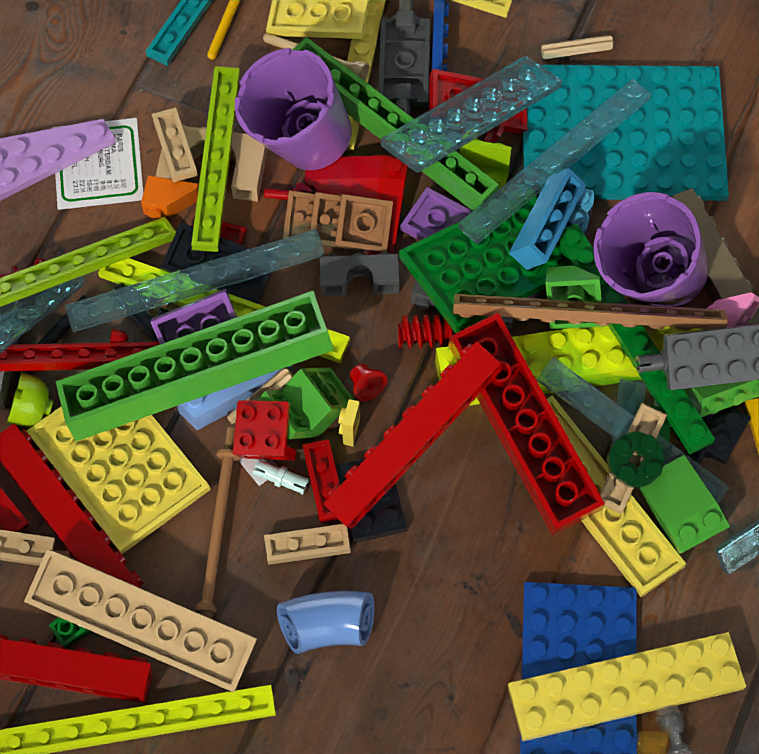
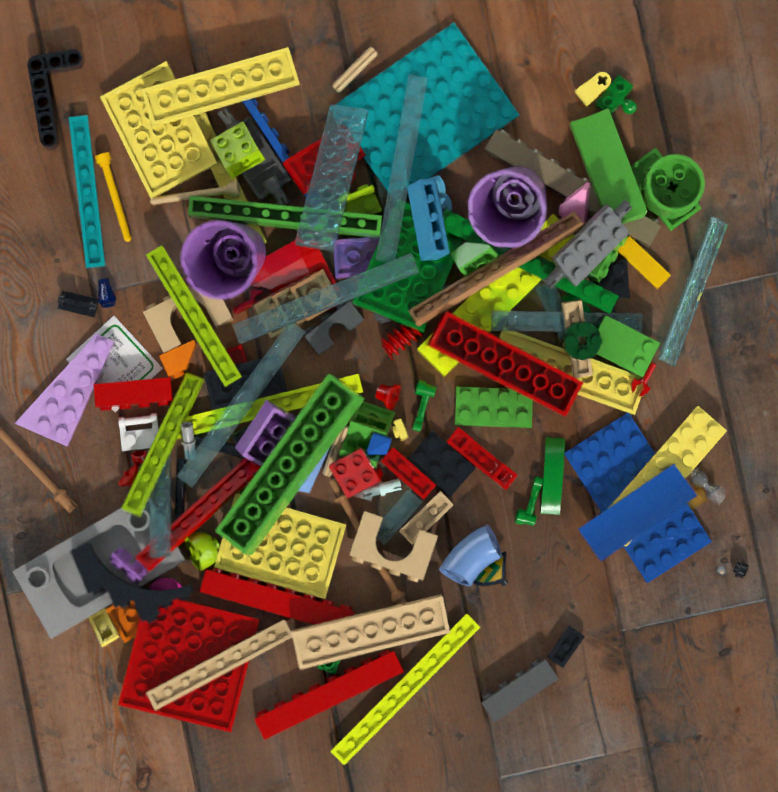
camera: 35 degrees left, 20 degrees up
red hinge [109,328,129,343] -> none
tan plate [152,107,198,182] -> none
red brick [323,341,504,529] -> none
none -> black hinge [58,290,99,318]
none -> red brick [93,377,173,411]
none -> clear blue cone [98,278,117,308]
none -> white plate [118,413,159,451]
none -> light grey axle [181,422,196,460]
none -> lime bracket [211,121,265,179]
none -> clear light blue plate [233,253,419,344]
none -> tan arch [350,511,438,583]
none -> blue slope [366,432,392,455]
none -> clear light blue plate [376,489,423,545]
none -> green brick [412,379,437,432]
none -> red slope [447,427,518,490]
none -> bright green plate [455,387,533,428]
none -> shield [473,551,508,586]
none -> green brick [514,477,543,526]
none -> green slope [540,437,565,515]
none -> blue arch [578,464,698,561]
none -> red bar [631,362,656,397]

